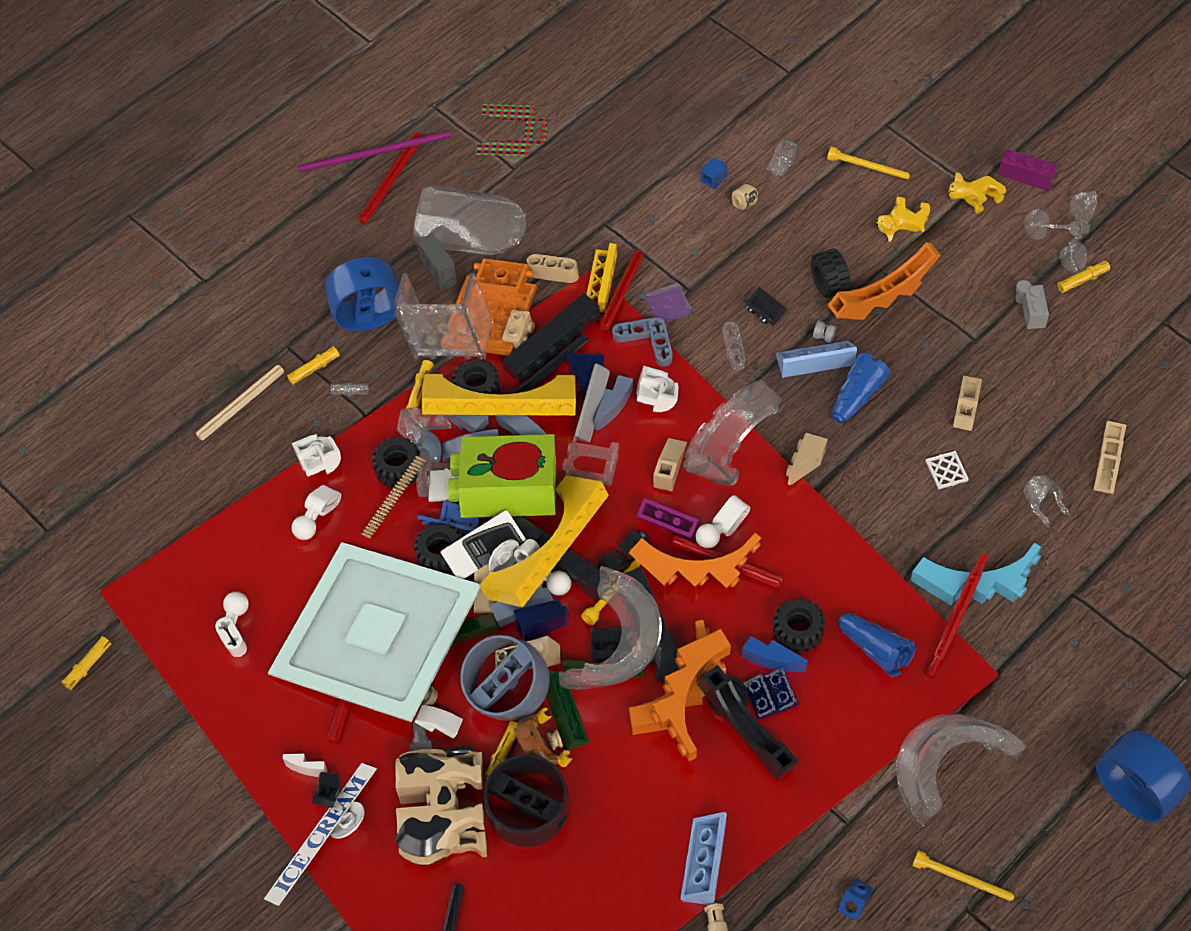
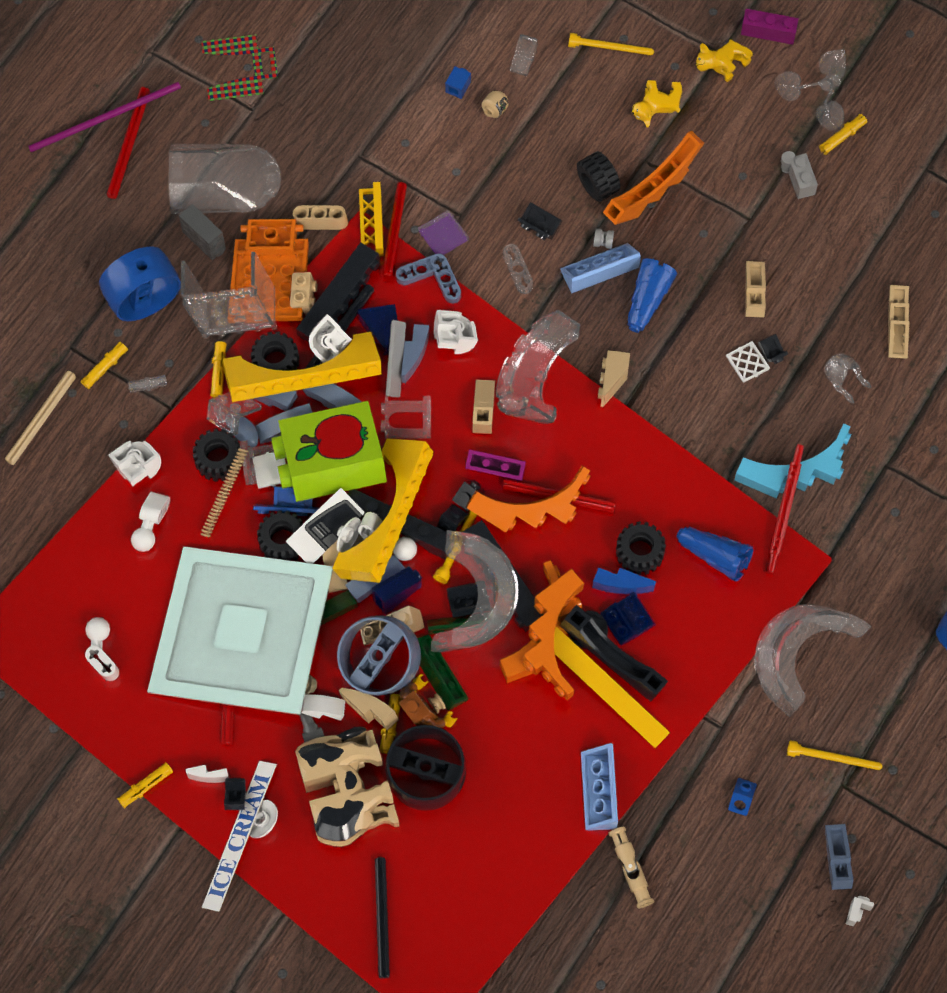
camera: 15 degrees left, 10 degrees up
white beam [695,495,750,548] -> none
none -> yellow pin [117,762,173,809]
none -> white brick [309,314,352,363]
none -> tan slope [339,688,399,730]
none -> yellow sticker [554,626,670,748]
none -> black bracket [758,334,788,364]

